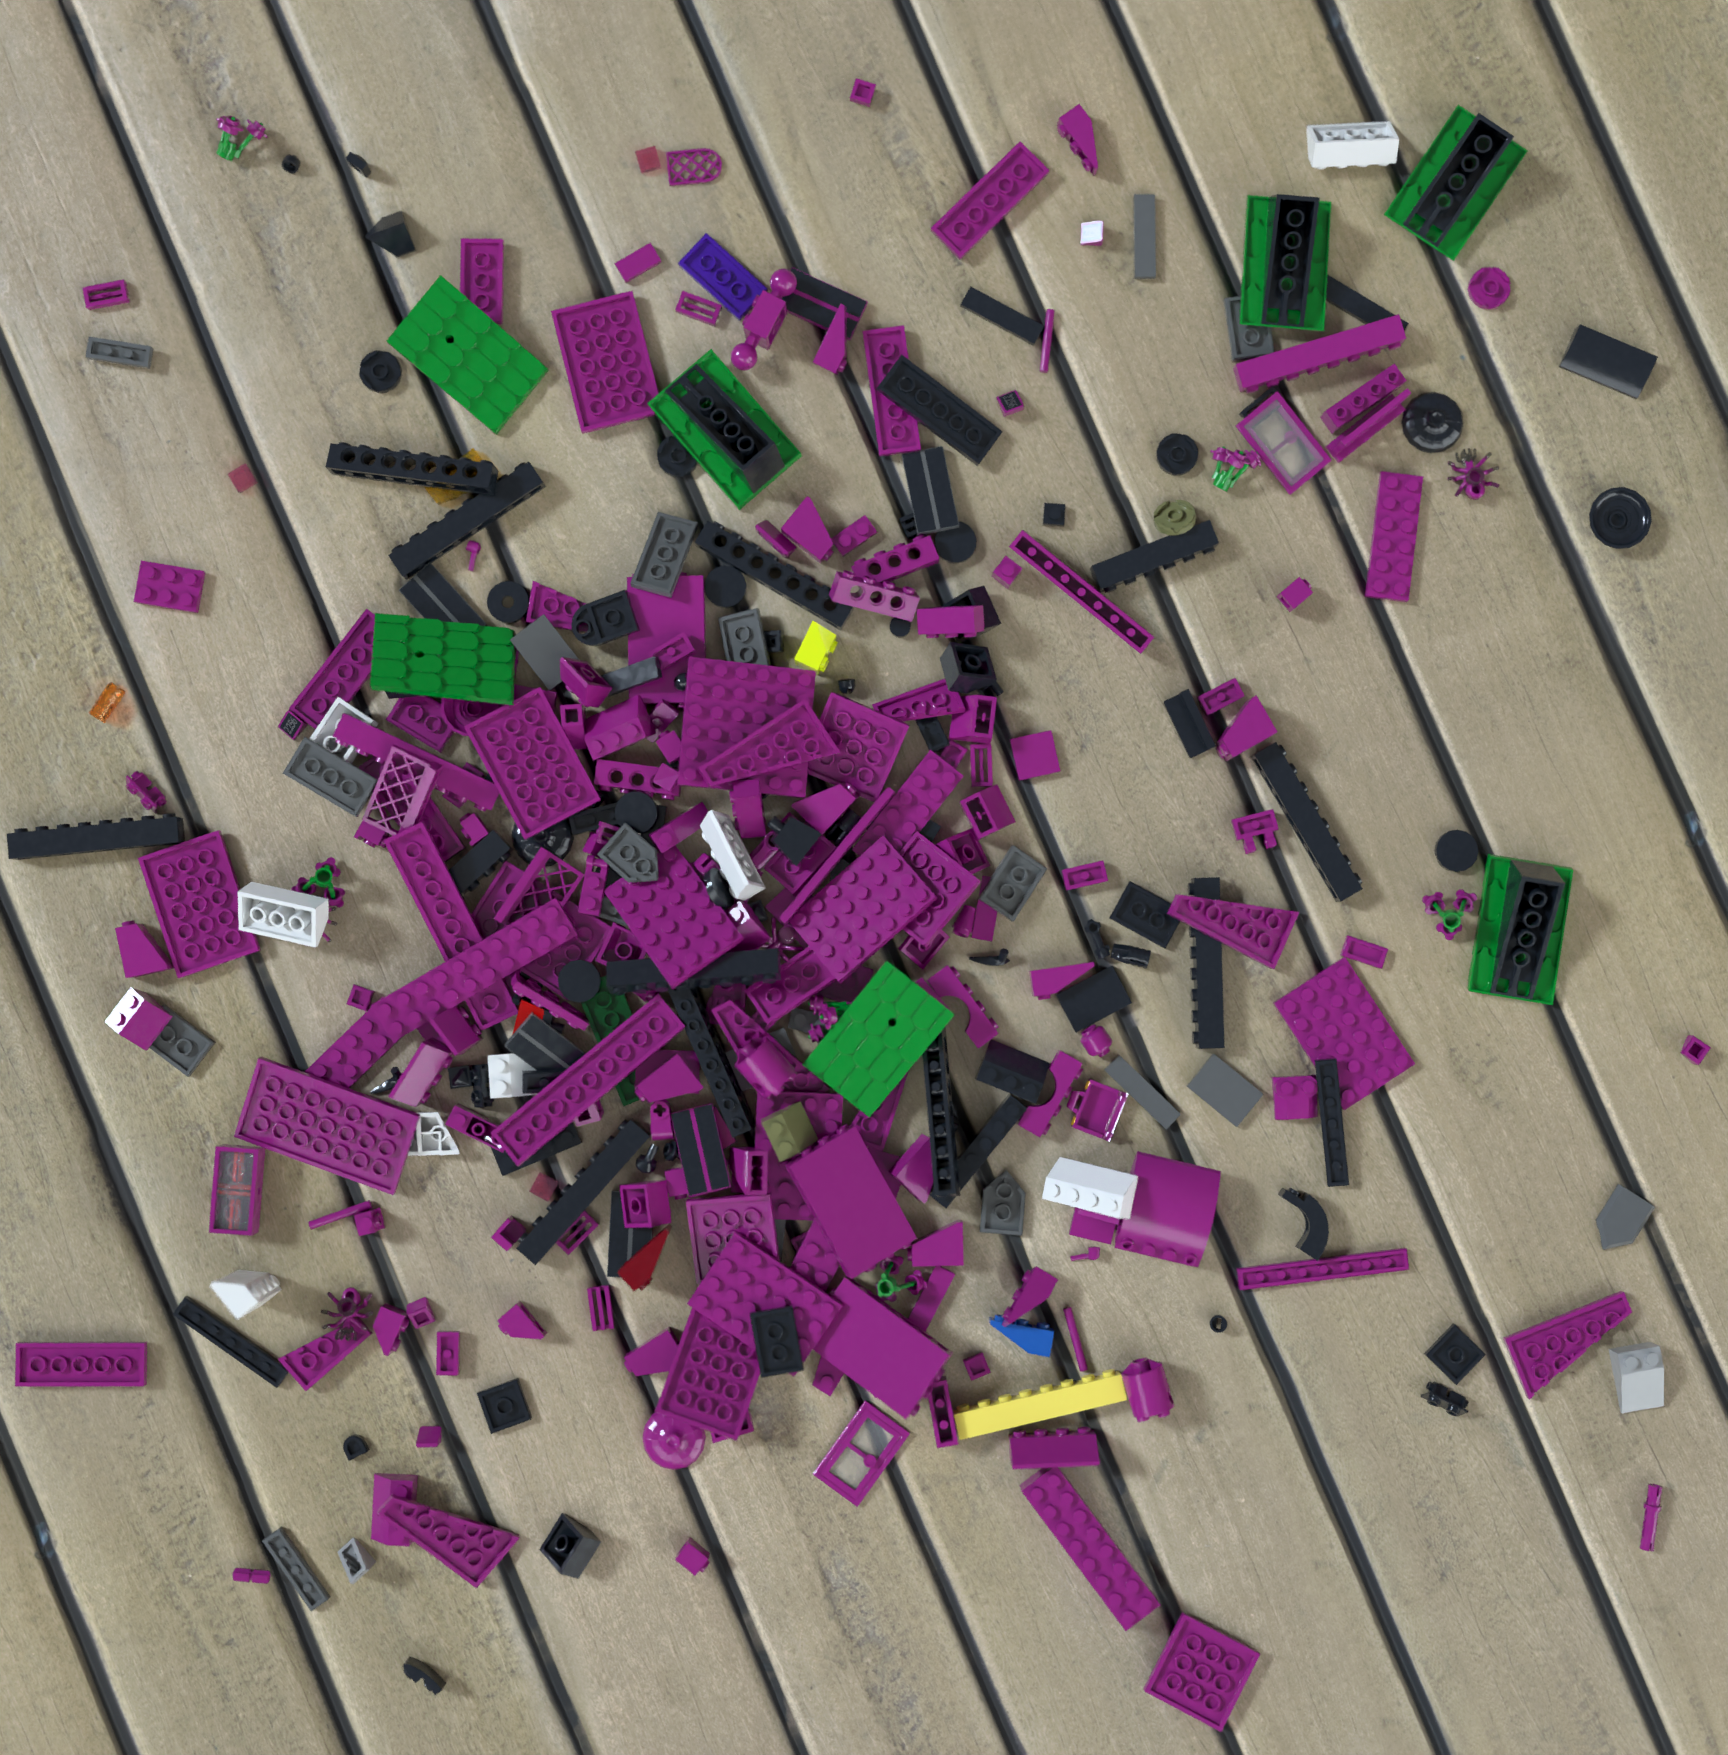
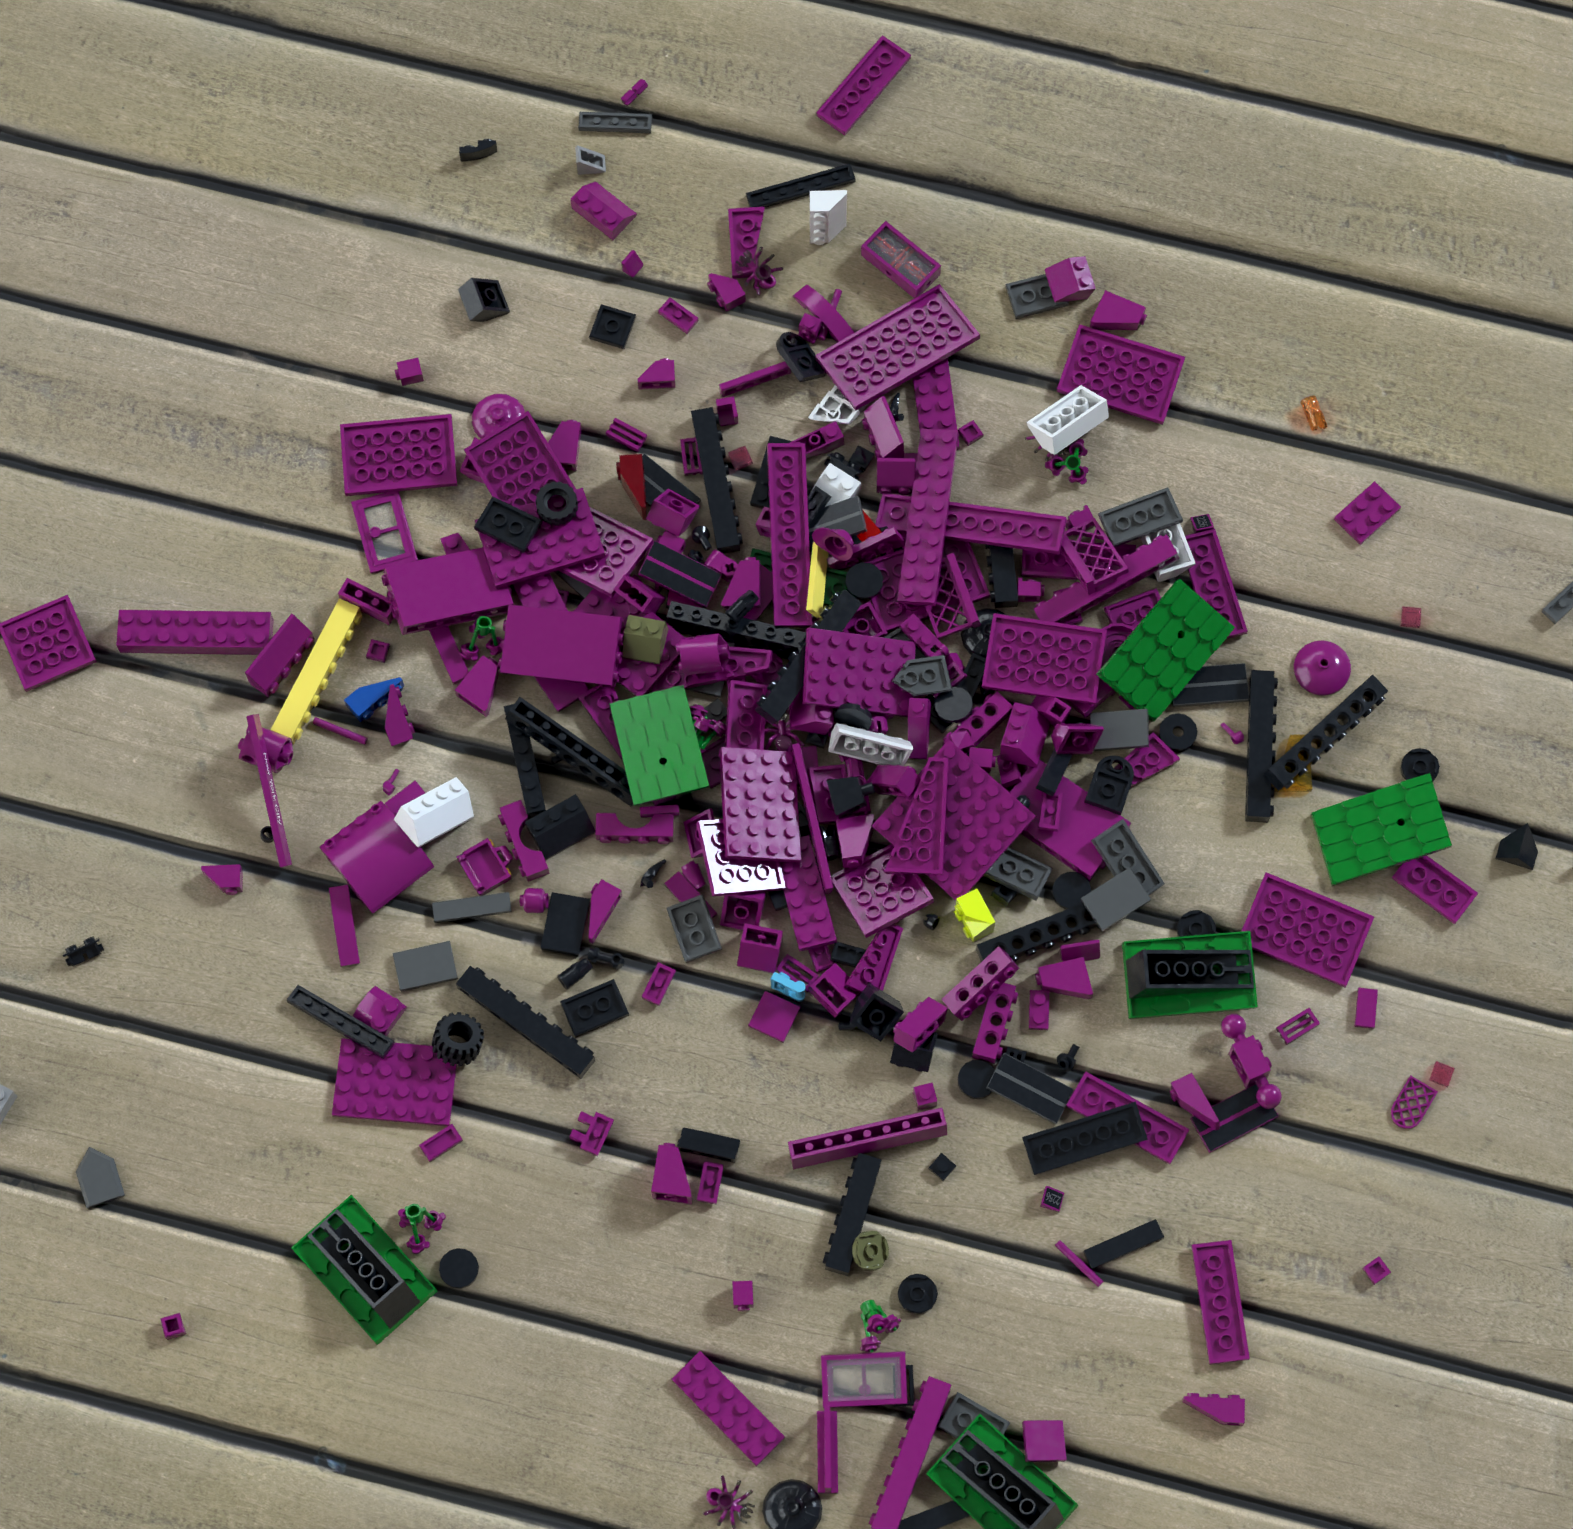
camera: 130 degrees right, 15 degrees down
black brick [7,813,185,860] -> none
magenta hinge [126,771,167,814] -> none
black tile [343,1434,370,1461] -> none
magenta wing [377,1494,520,1589] -> none
magenta slope [407,1297,436,1329] -> none
dark purple tile [678,233,768,321] -> none
magenta slope [889,1134,933,1204] -> none
black tile [890,617,911,638] -> none
dark grey tile [980,1170,1026,1236] -> none
slope [1080,221,1104,246] -> none
dark grey tile [1133,194,1156,279] -> none
magenta wing [1167,894,1299,969] -> none
magenta tile [1236,1248,1409,1290] -> none
black brick [1251,742,1363,902] -> none
black arch [1278,1188,1329,1261] -> none
magenta brick [1320,363,1407,434] -> none
black tile [1424,1323,1486,1385] -> none
magenta wing [1503,1291,1632,1400] -> none
none -> magenta slope [201,864,243,895]
none -> magenta tile [246,714,292,867]
none -> magenta slope [329,884,360,966]
none -> magenta plate [340,414,458,496]
none -> black tyre [432,1012,484,1066]
none -> black tyre [535,481,578,526]
none -> magenta tile [719,361,791,397]
none -> black hinge [725,590,759,624]
none -> medium azure plate [771,972,806,1002]
none -> black tile [776,332,827,382]
none -> magenta slope [793,284,854,343]
none -> light yellow tile [806,542,828,618]
none -> magenta piece [812,527,853,561]
none -> magenta tile [1022,1420,1067,1462]
none -> black plate [1057,1044,1080,1071]
none -> dark grey tile [1080,868,1151,931]
none -> magenta dish [1293,640,1351,696]

